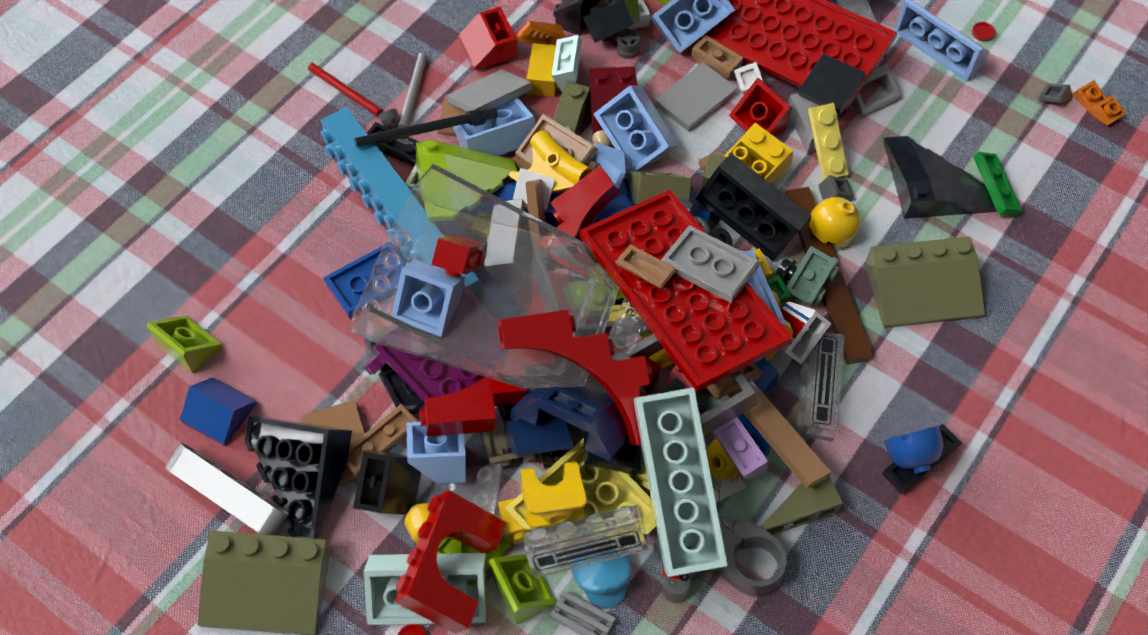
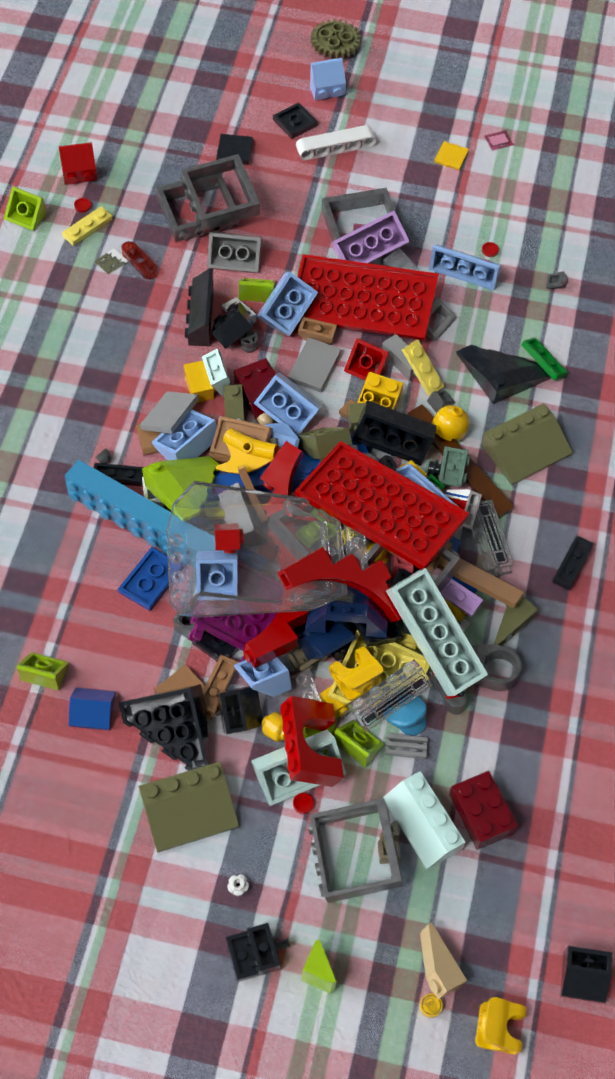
camera: 25 degrees left, 0 degrees up
beam [165,443,289,536] -> none
red bar [308,63,383,117] -> none
black bar [354,108,498,148] -> none
light grey bar [398,52,428,128] -> none
red slope [459,6,518,71] -> none
white sticker [513,168,554,210] -> none
orange slope [516,21,566,45] -> none
medium nougat tile [615,244,677,289] -> none
light grey tile [661,225,760,303] -> none
white plate [734,62,763,94] -> none
black tile [798,54,865,114] -> none
blue cylinder [884,426,943,474] -> none
orange slope [1072,80,1126,126] -> none

